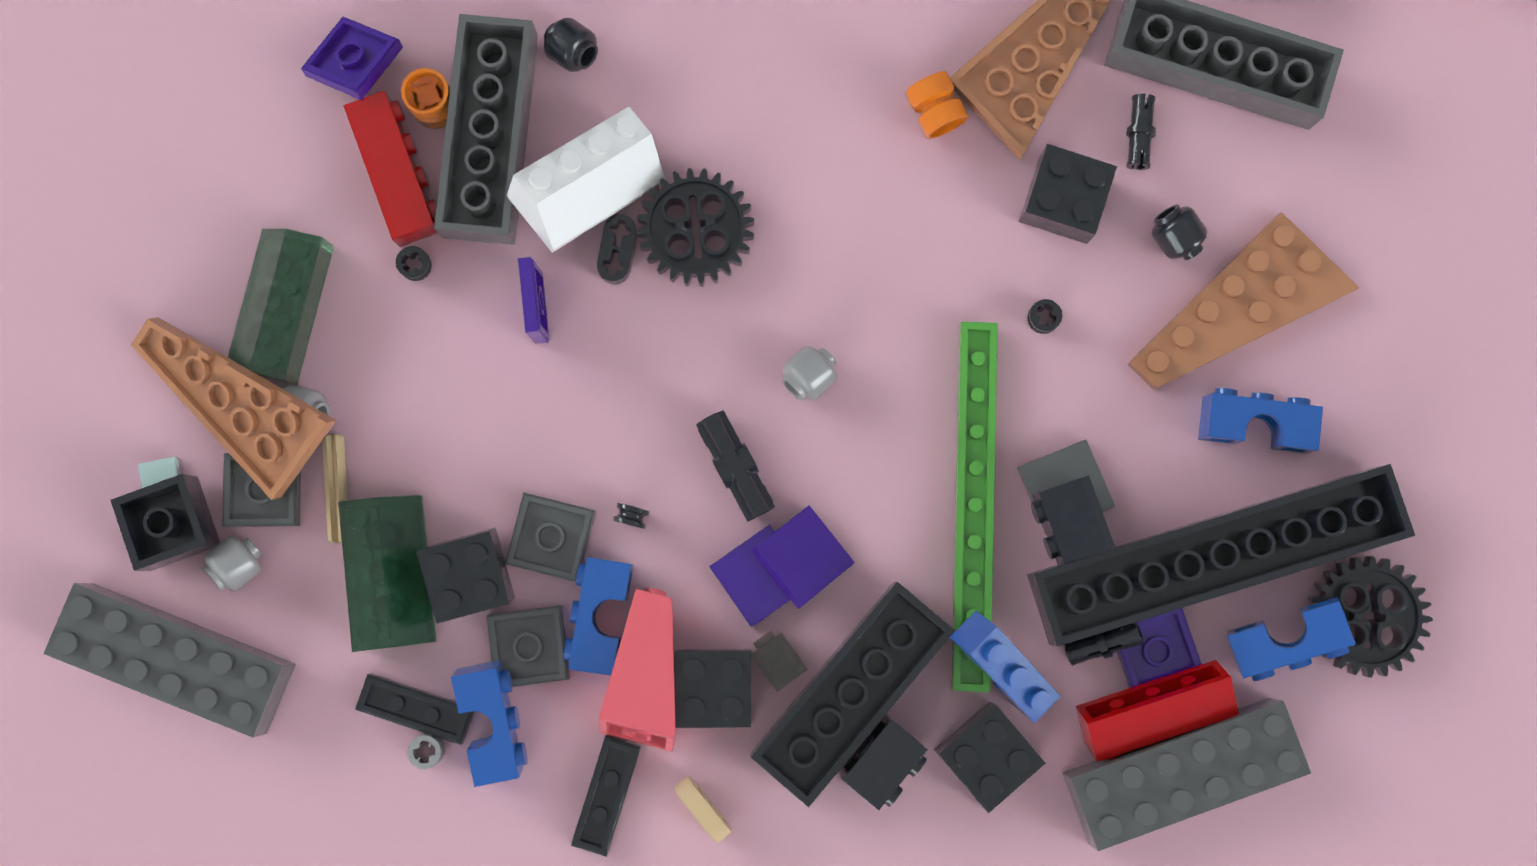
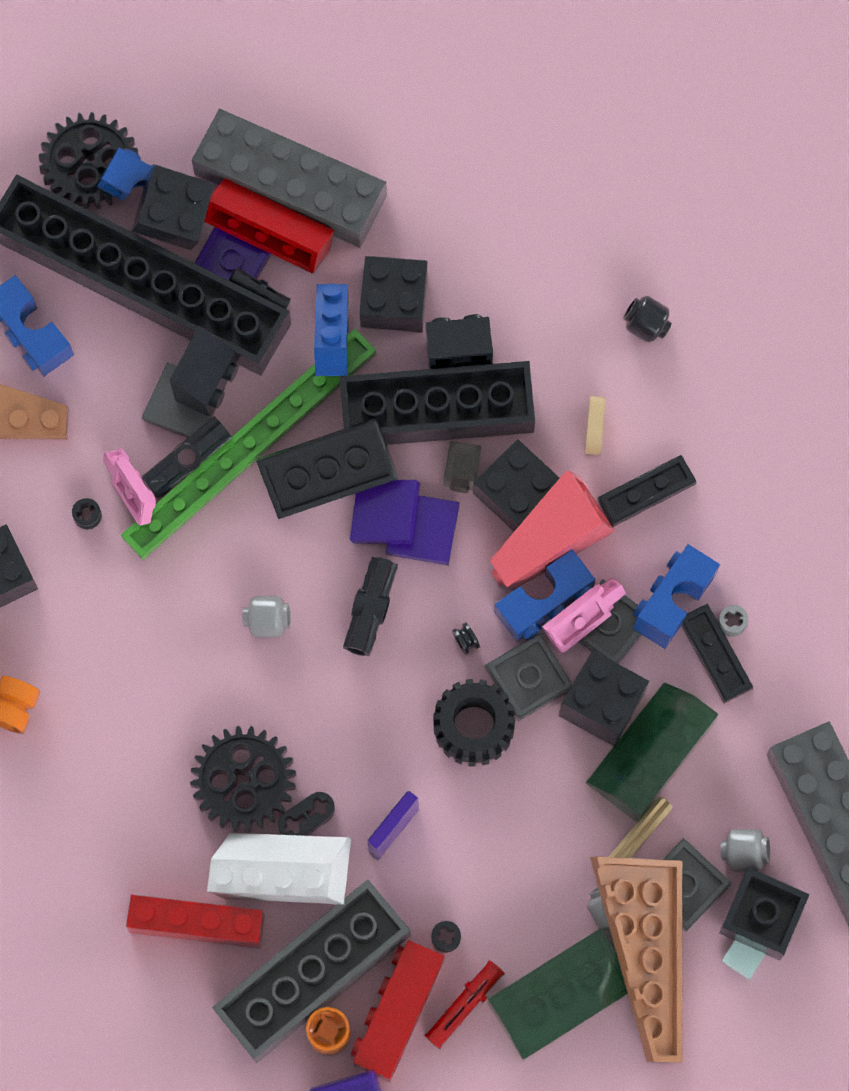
camera: 130 degrees left, 10 degrees down
black head [544,18,598,72] -> none
none -> bright pink hinge [103,448,156,526]
none -> red brick [126,894,265,949]
none -> black brick [131,164,214,250]
none -> black piece [141,416,232,498]
none -> black tile [256,418,398,519]
none -> red pin [424,960,505,1050]
none -> black tyre [433,679,515,767]
none -> bright pink hinge [542,578,626,654]

